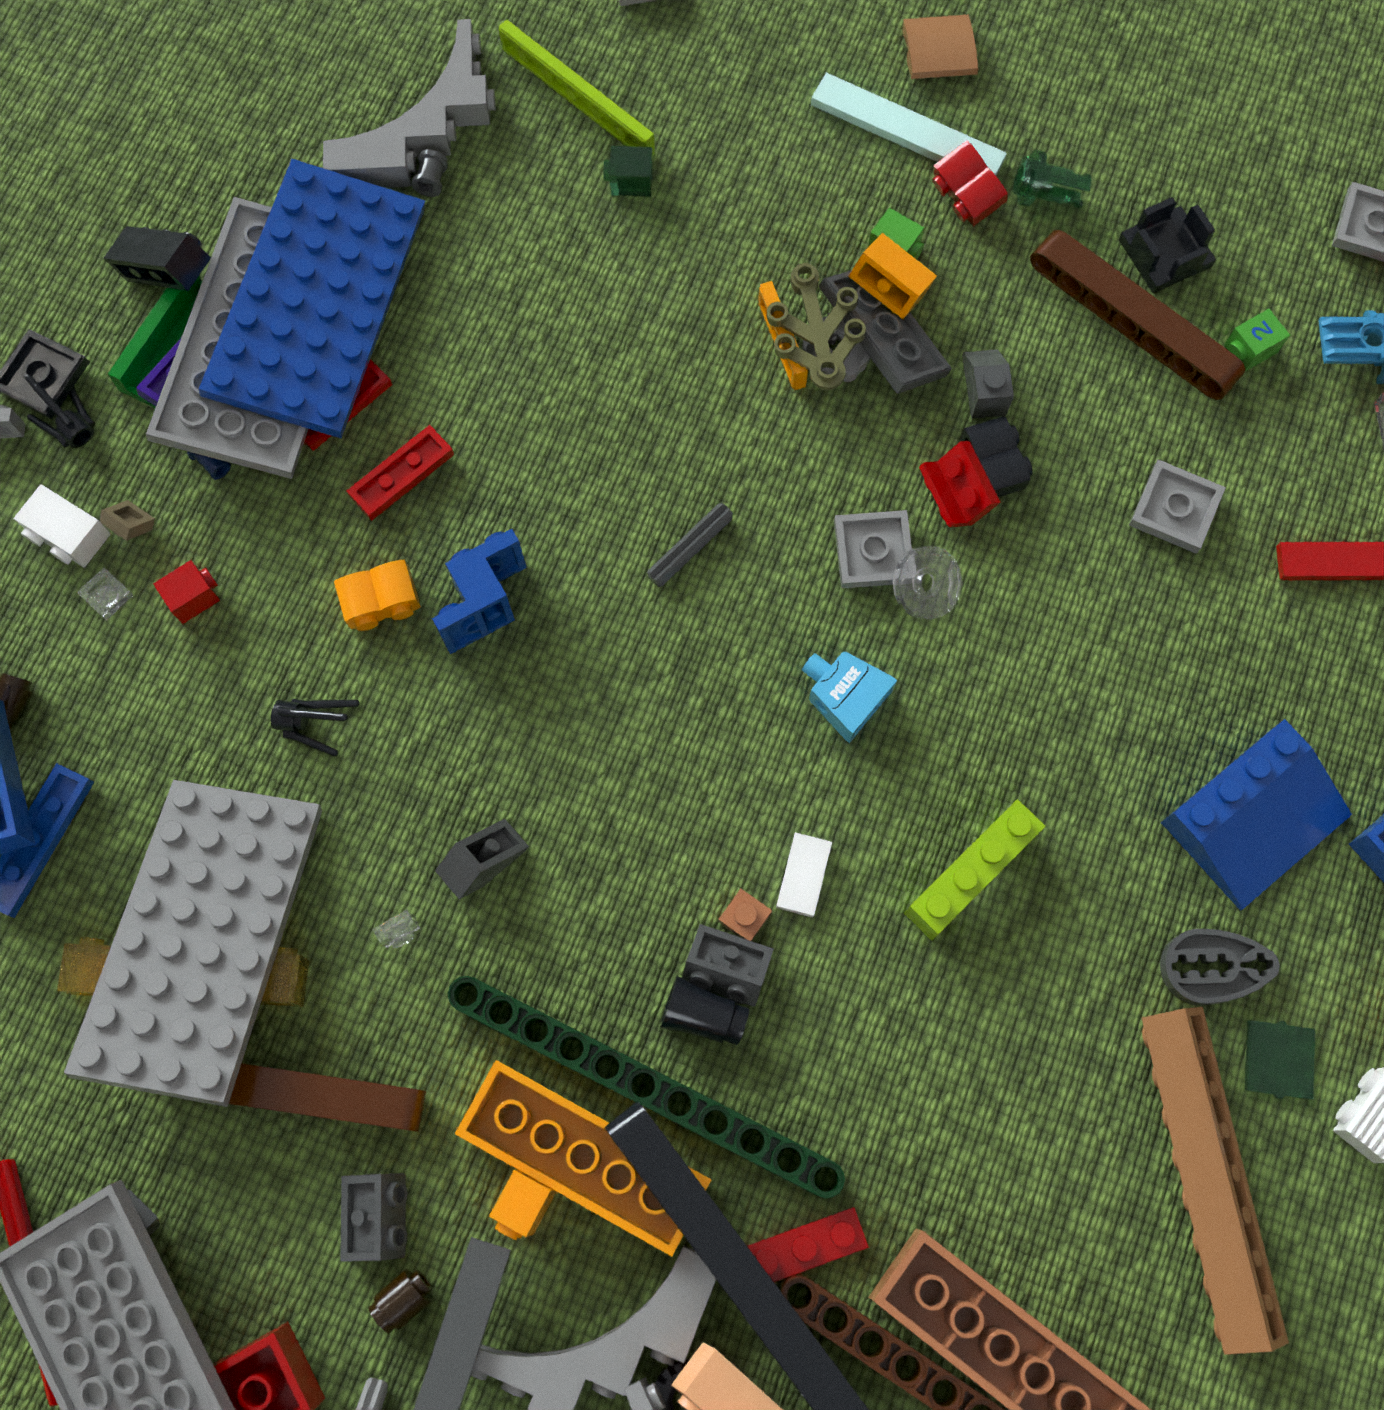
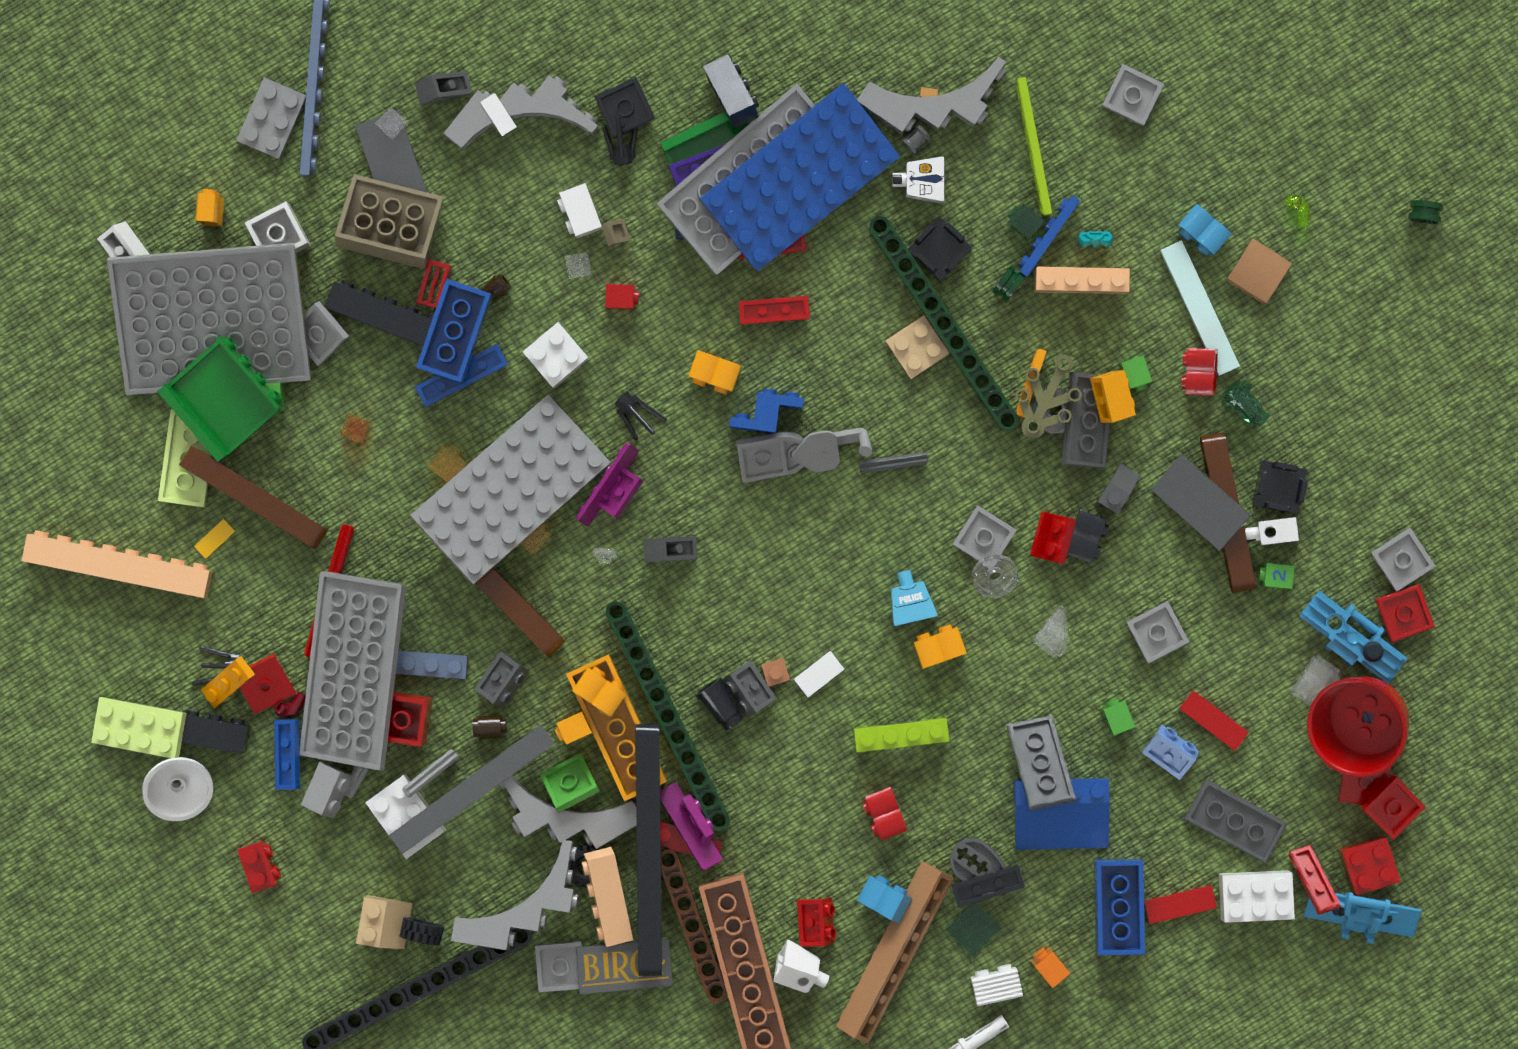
camera: 35 degrees right, 15 degrees up
none -> sand blue plate [396,651,468,679]
none -> white brick [523,322,589,389]
none -> bright green plate [540,753,600,813]
none -> light orange brick [572,666,627,717]
none -> magenta bracket [576,442,643,527]
none -> magenta bracket [660,782,722,871]
none -> light grey plate [736,428,872,483]
none -> white torso [774,940,829,993]
none -> red bracket [797,897,836,946]
none -> dark azure brick [857,875,912,923]
none -> red brick [862,787,908,841]
none -> dark green beam [869,216,1018,431]
none -> tan plate [885,315,950,379]
none -> white torso [892,157,944,203]
none -> black panel [908,216,972,282]
none -> light orange brick [913,624,967,669]
none -> black plate [951,864,1025,908]
none -> dark green wheel [992,266,1025,303]
none -> tile [1007,715,1076,811]
none -> blue plate [1018,195,1080,279]
none -> clear slope [1031,605,1069,658]
none -> light nougat brick [1034,267,1130,294]
none -> teal piece [1078,231,1113,248]
none -> bright green brick [1101,698,1135,736]
none -> medium blue bracket [1142,725,1199,780]
none -> dark grey tile [1151,454,1251,551]
none -> dark azure brick [1177,204,1232,256]
none -> white torso [1245,517,1299,545]

